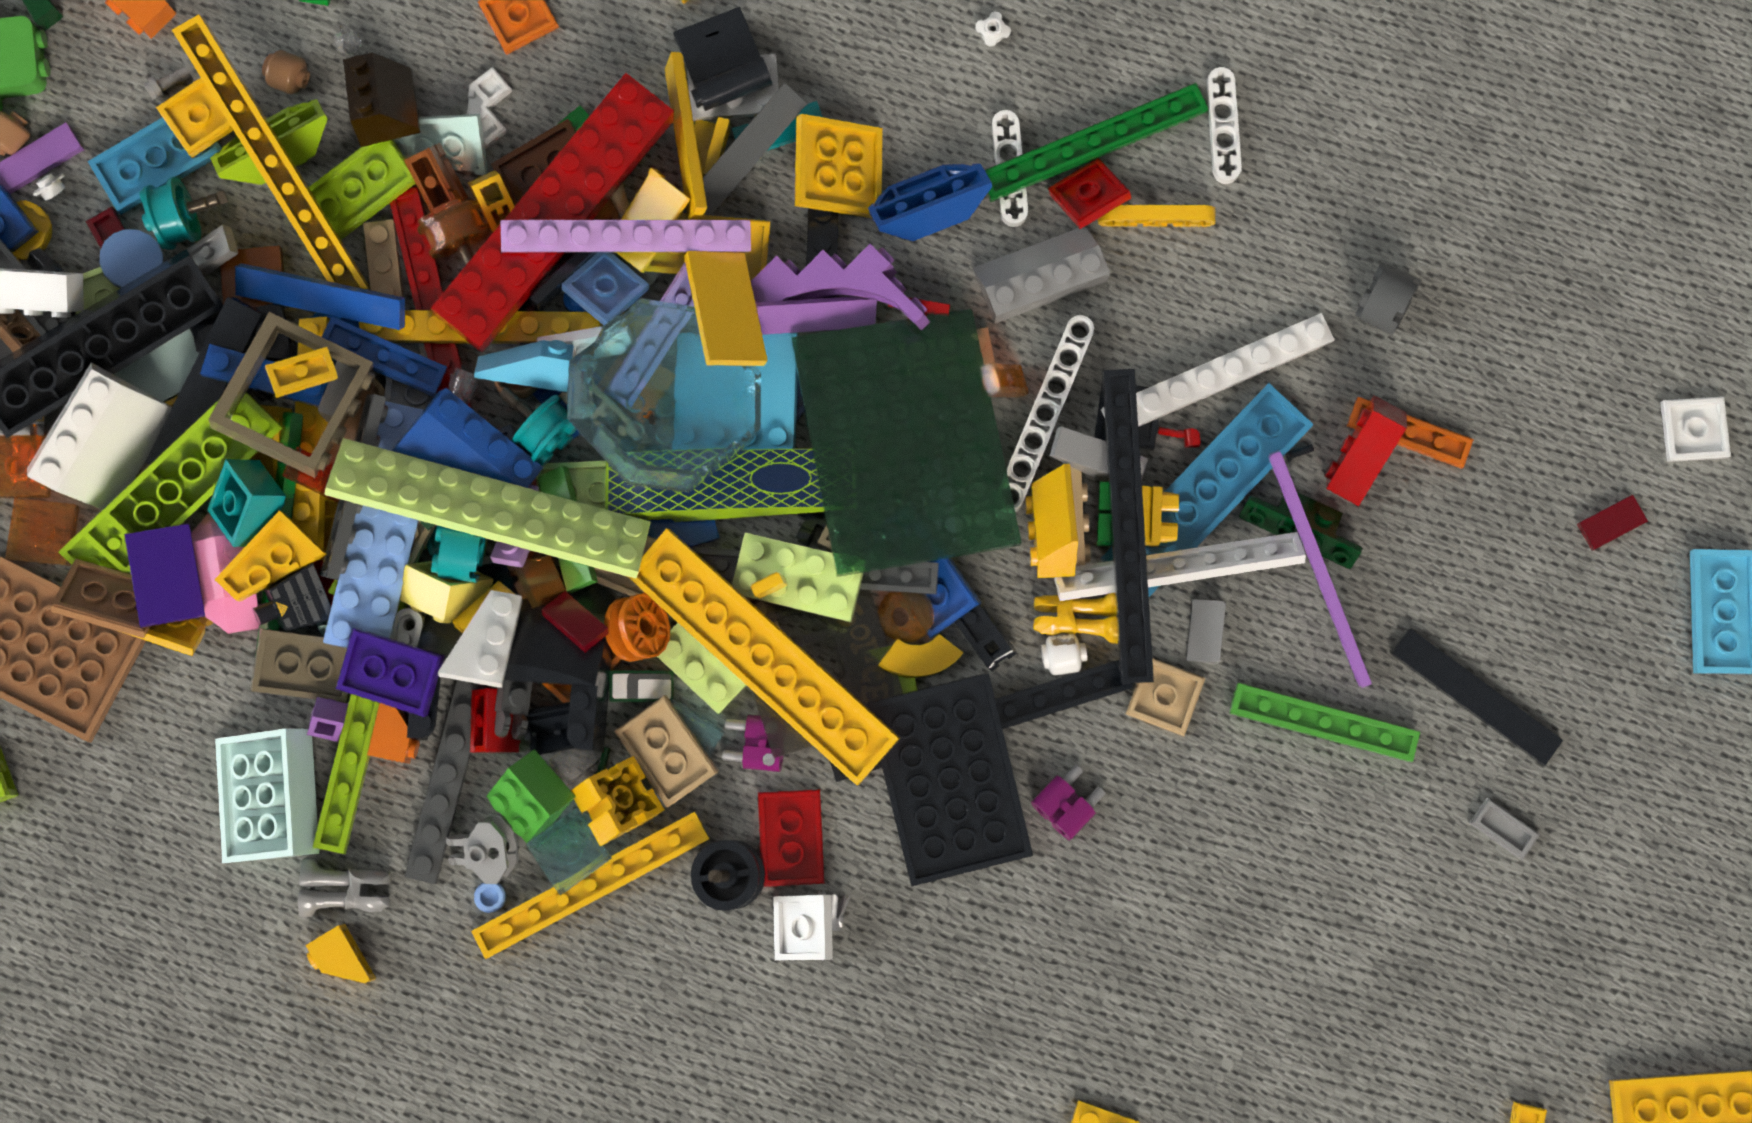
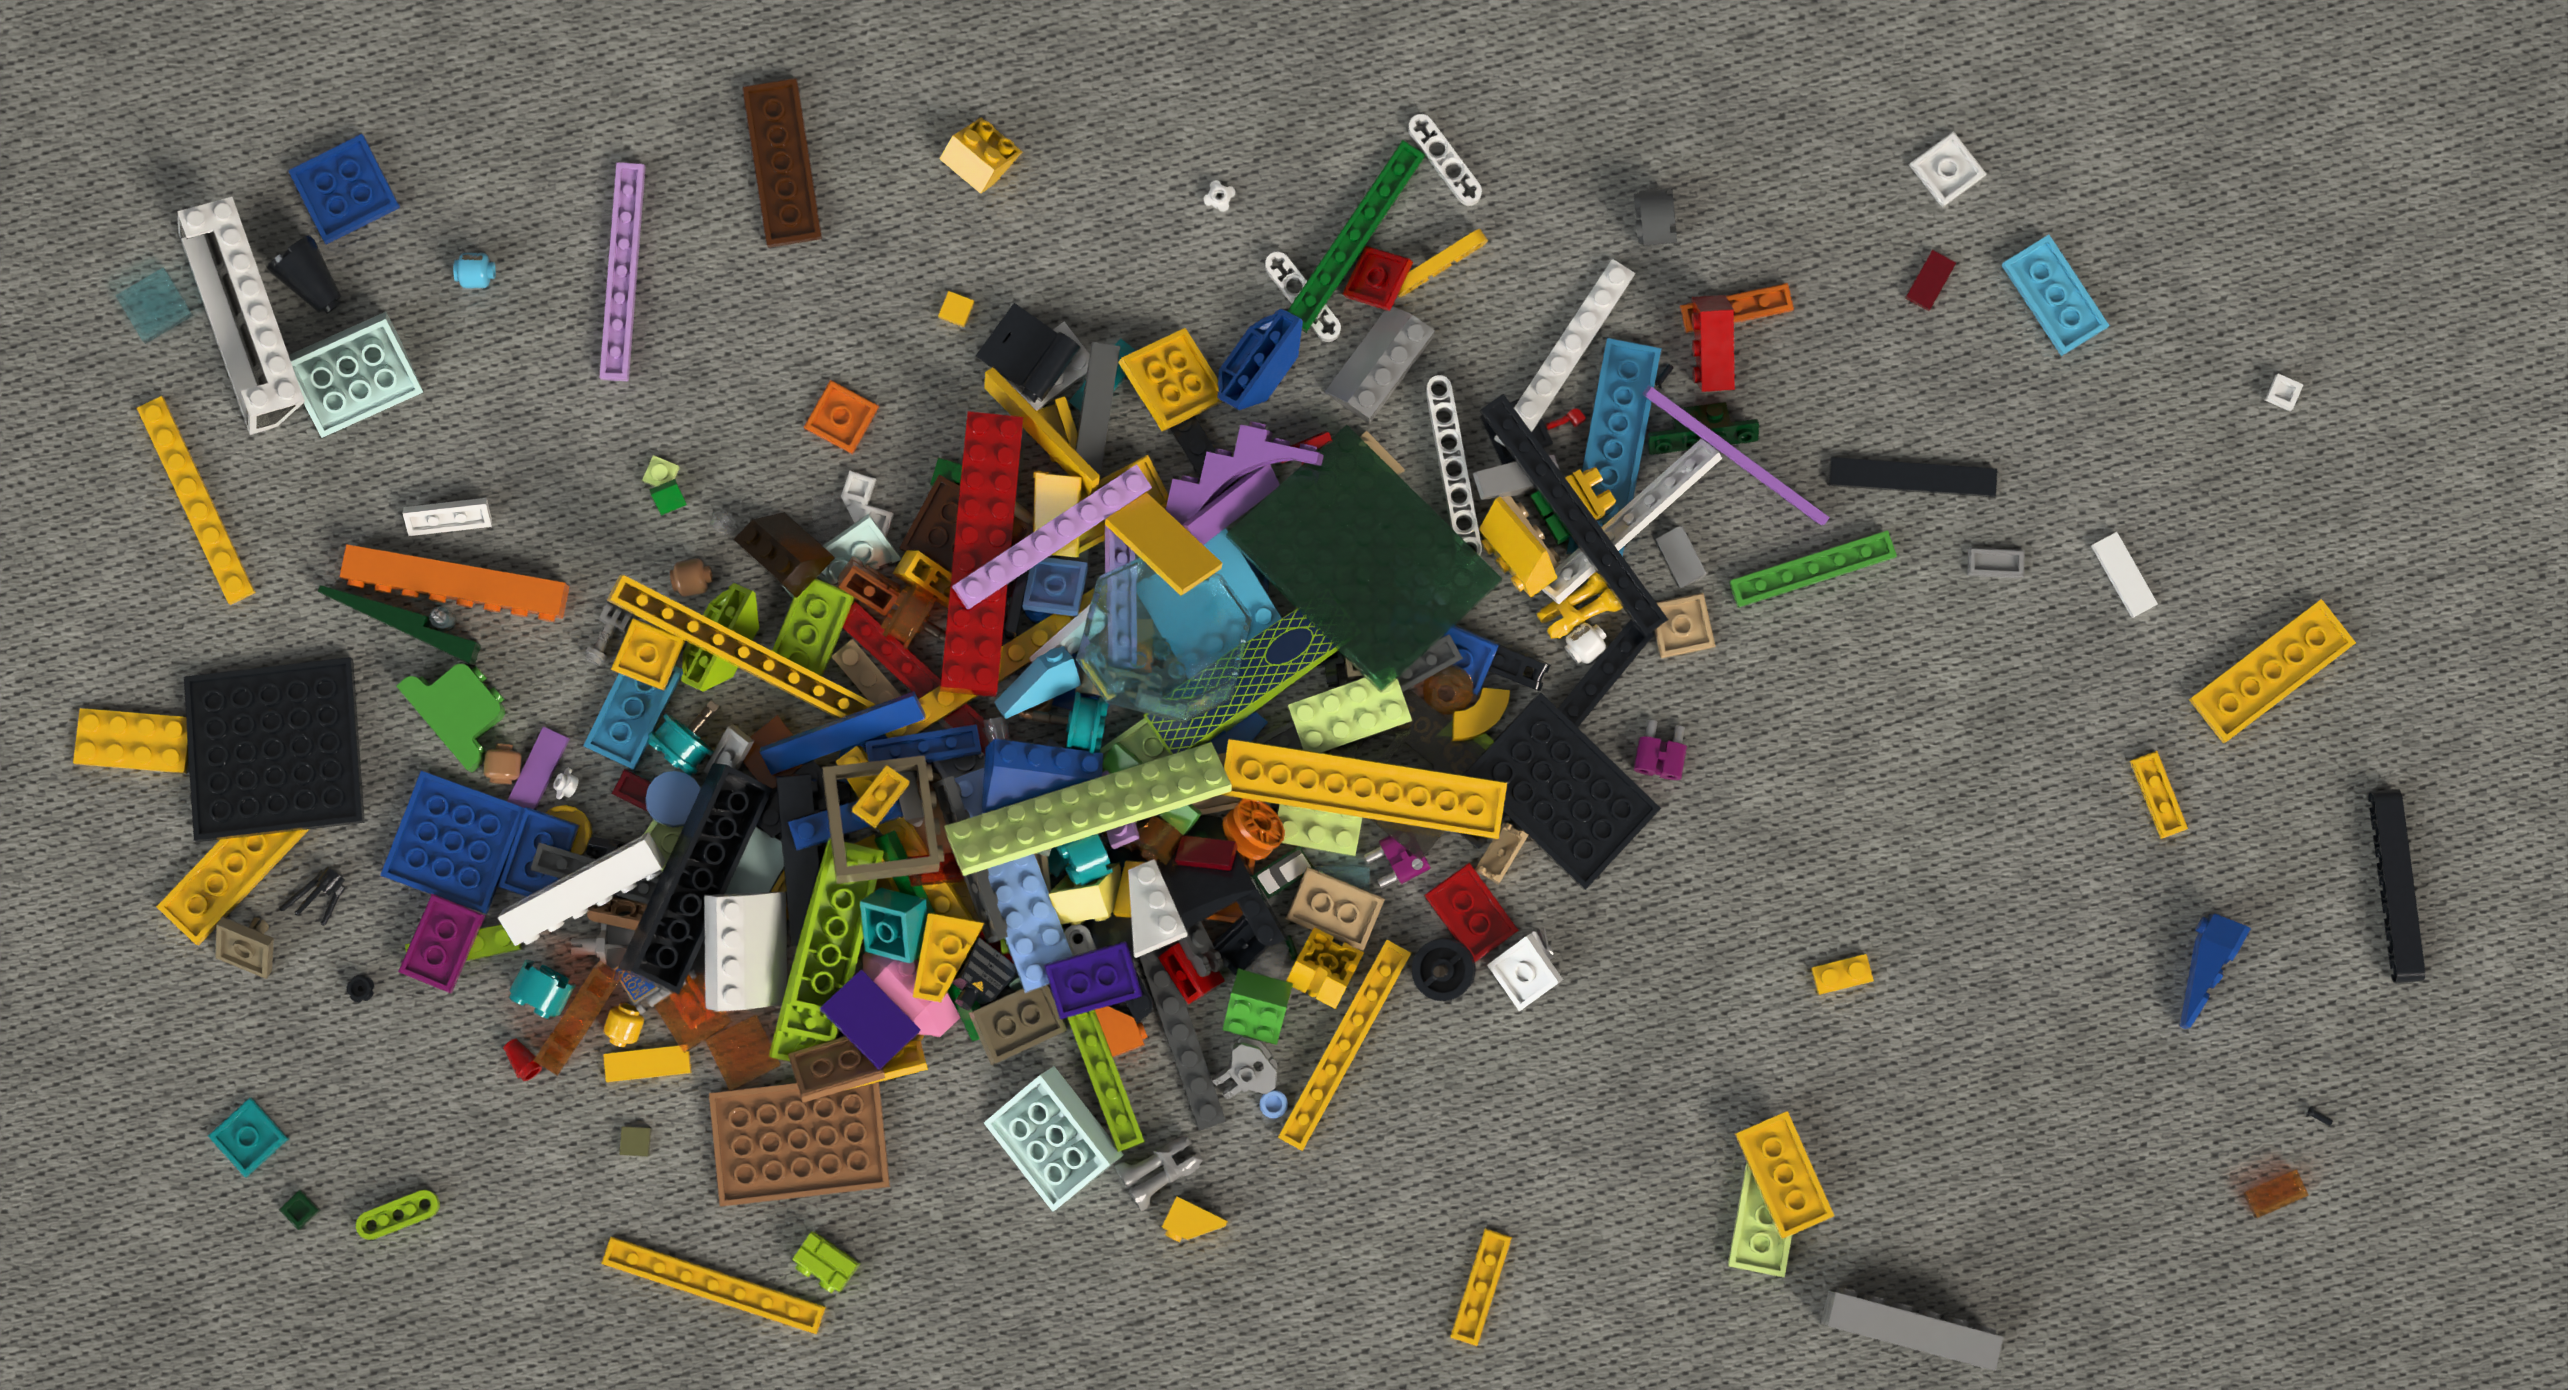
camera: 35 degrees left, 0 degrees up
medium lavender plate [307,697,348,742] -> none
clear light blue tile [526,808,612,895] -> none
yellow tile [750,572,788,599] -> none
clear orange plate [980,363,1029,397] -> none
none -> tan hinge [1475,823,1528,885]
none -> white tile [2091,532,2158,618]

